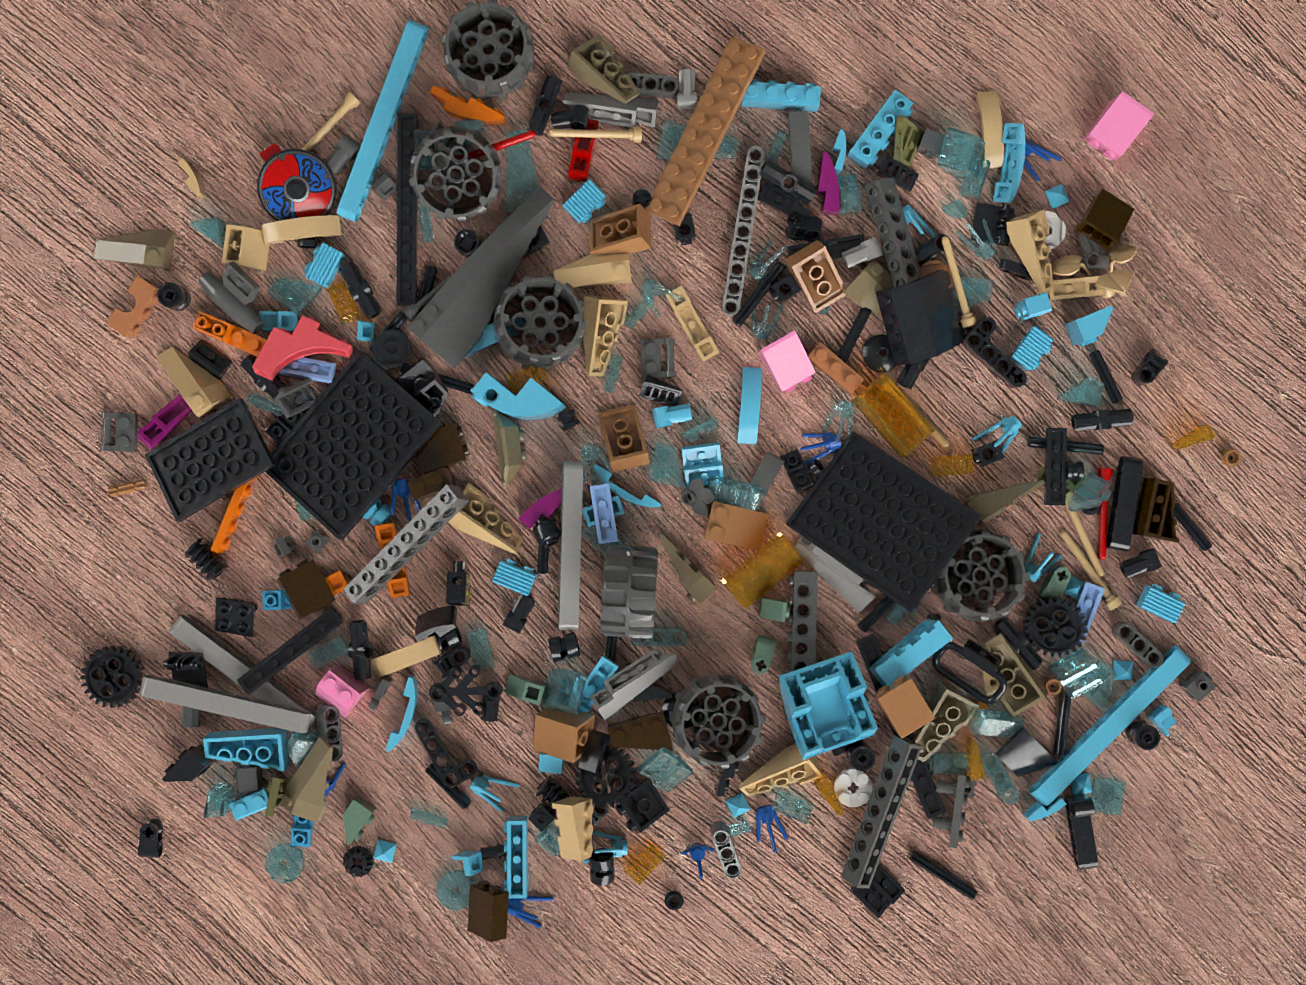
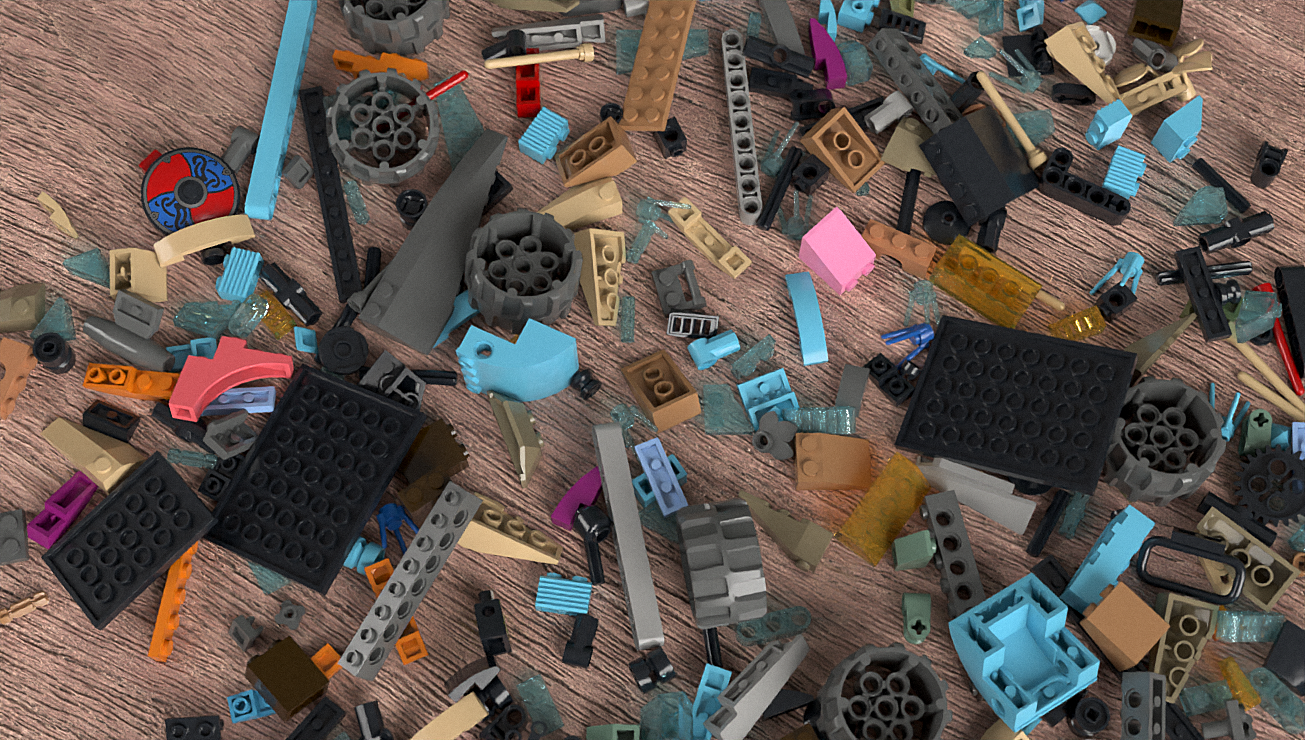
camera: 10 degrees left, 20 degrees down
black piece [185,538,228,581] -> none
tan piece [302,92,361,151] -> none
black piece [527,75,562,136] -> none
medium azure slope [594,464,661,507] -> none
none -> clear light blue slope [30,297,76,342]
none -> clear light blue beam [228,294,269,337]

